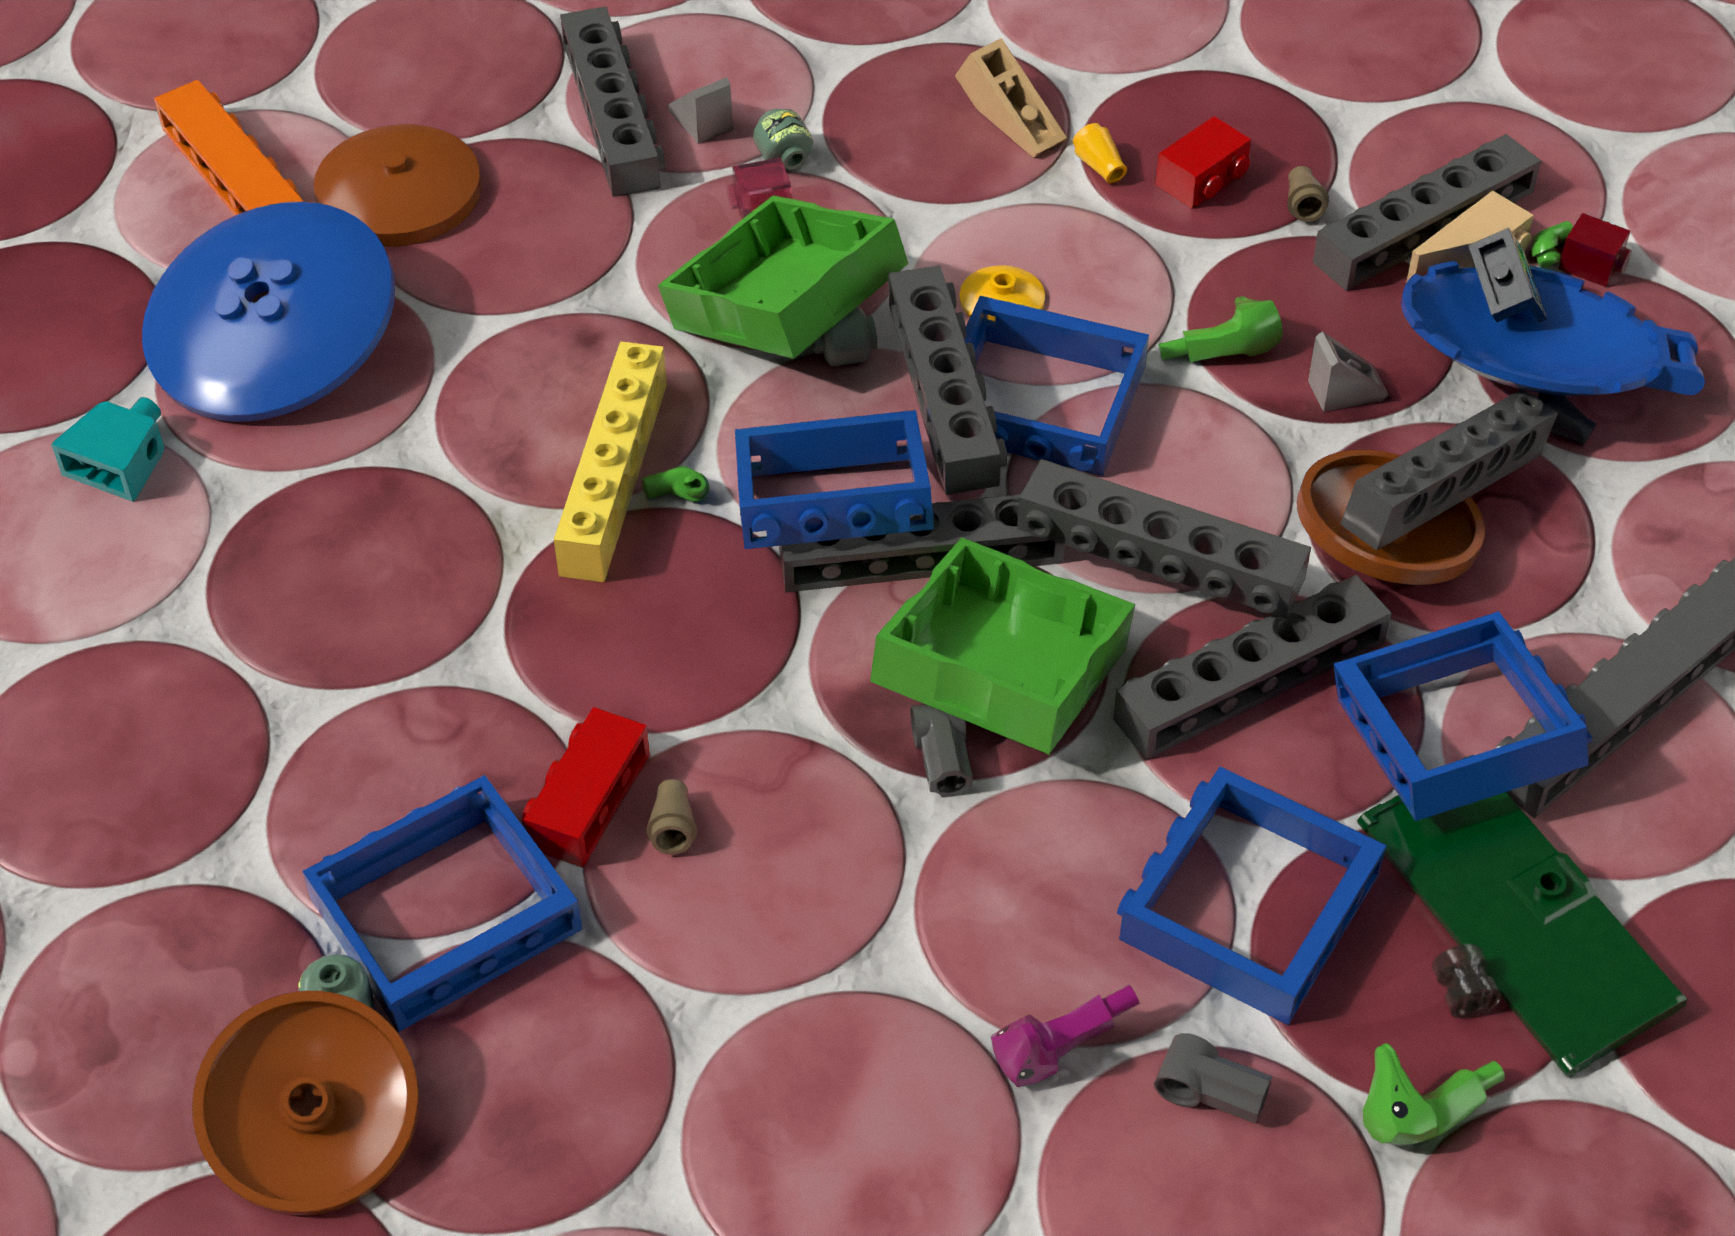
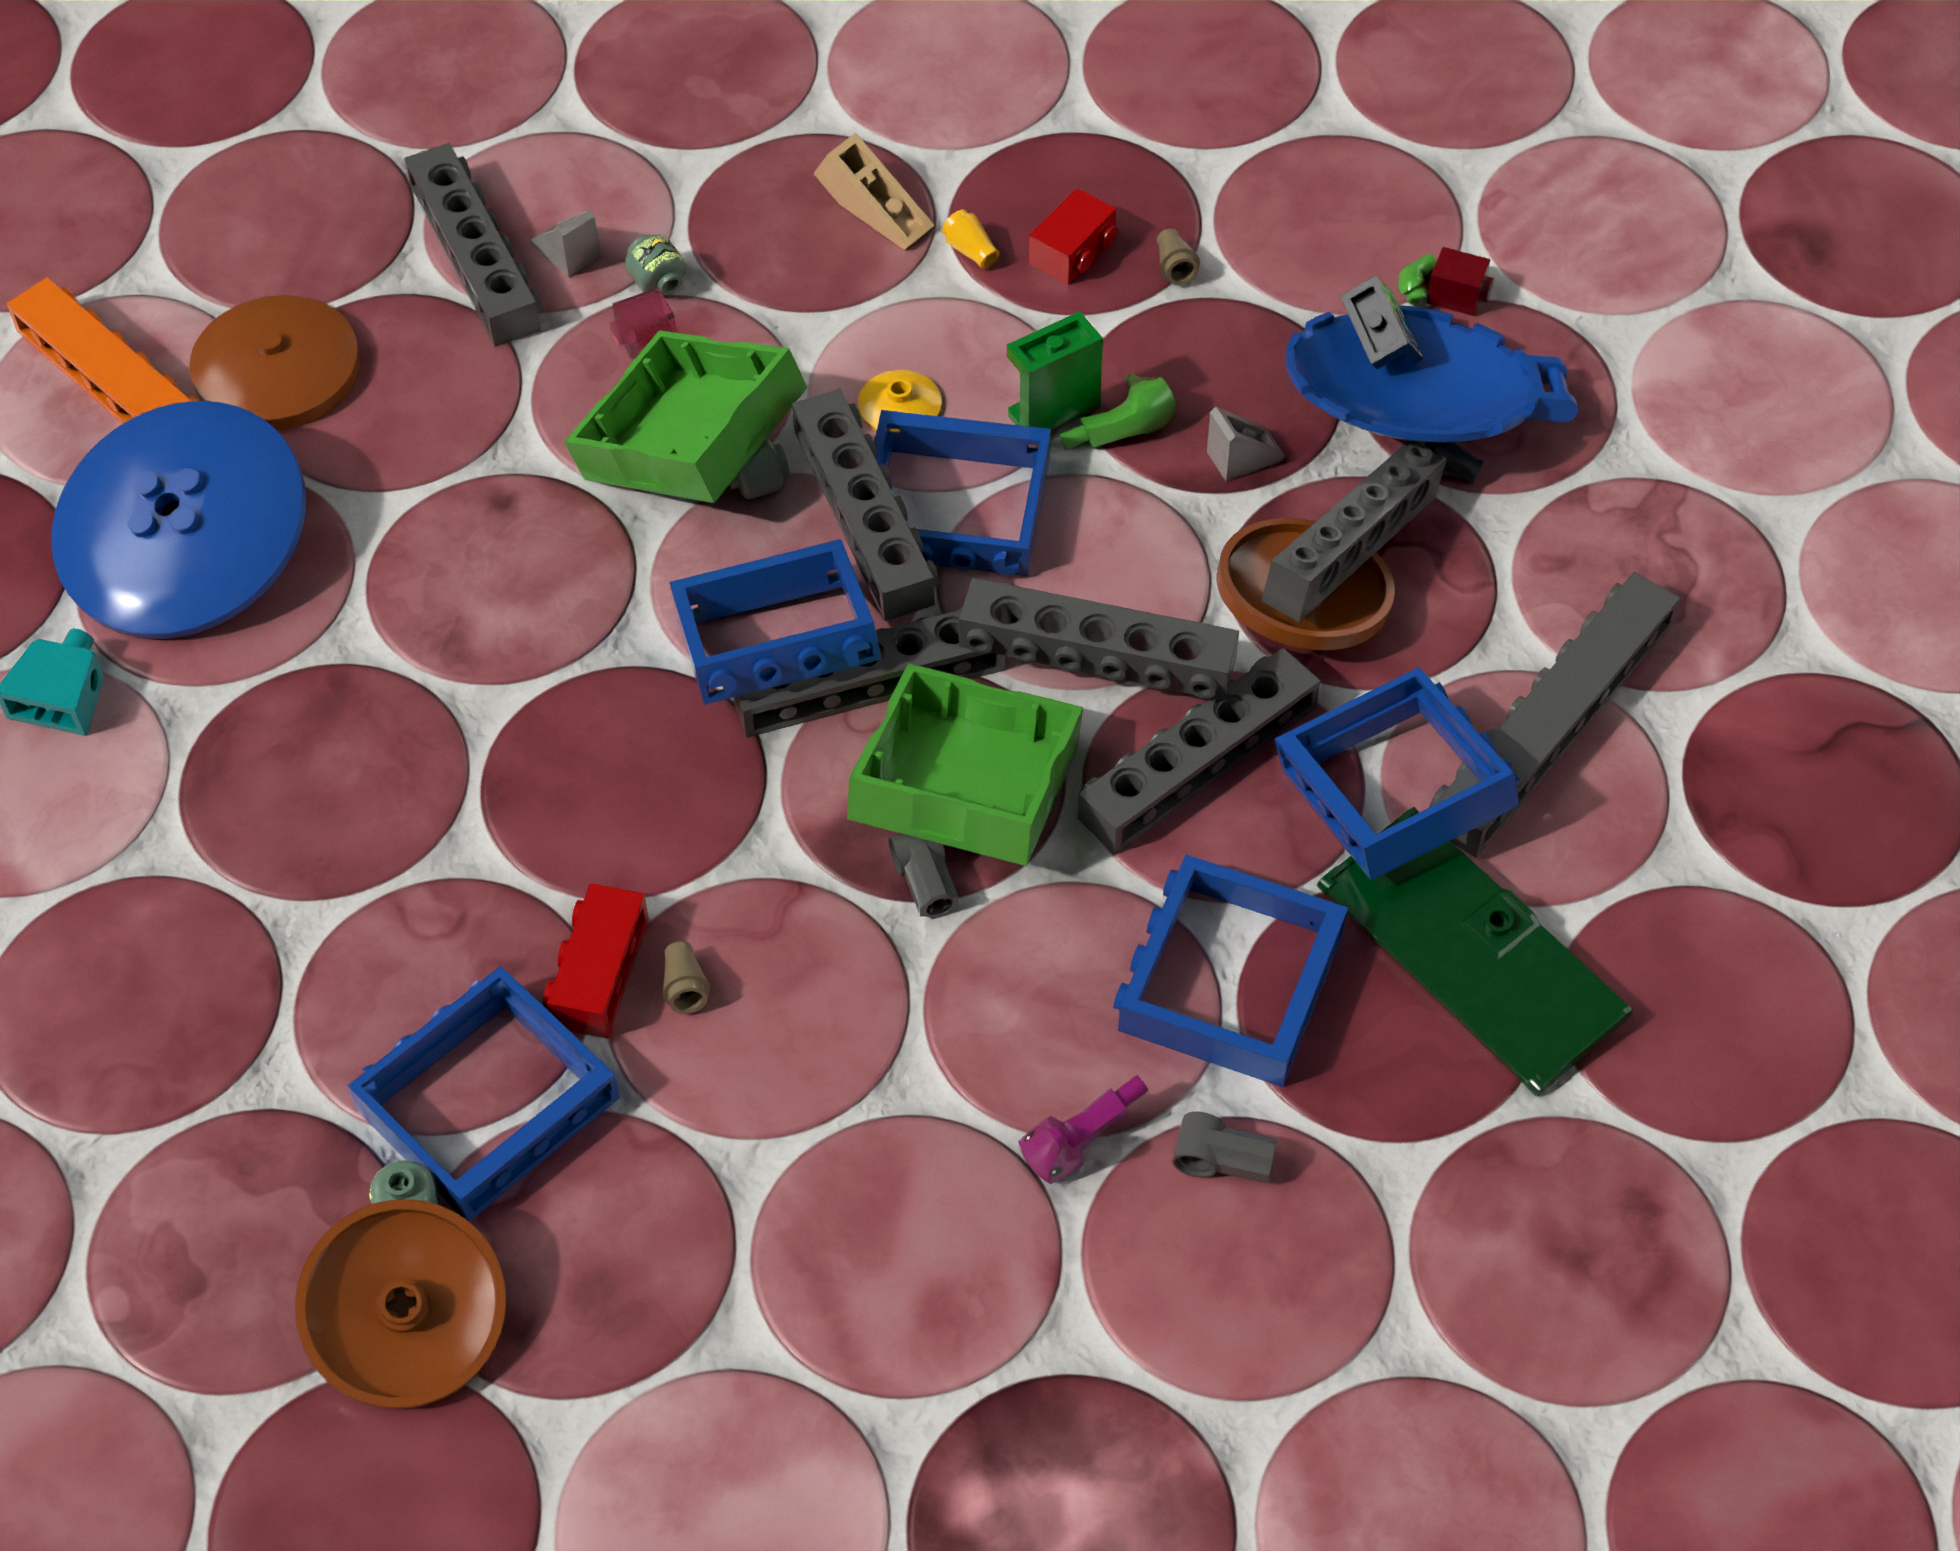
camera: 10 degrees left, 5 degrees up
light yellow brick [554,341,667,582] -> none
bright green arm [641,466,710,502] -> none
dark grey brick [1313,134,1541,291] -> none
bright green animal [1363,1043,1505,1146] -> none
tan slope [1407,191,1534,281] -> none
clear smoke wheel [1432,944,1501,1019] -> none
none -> green panel [1007,311,1103,430]

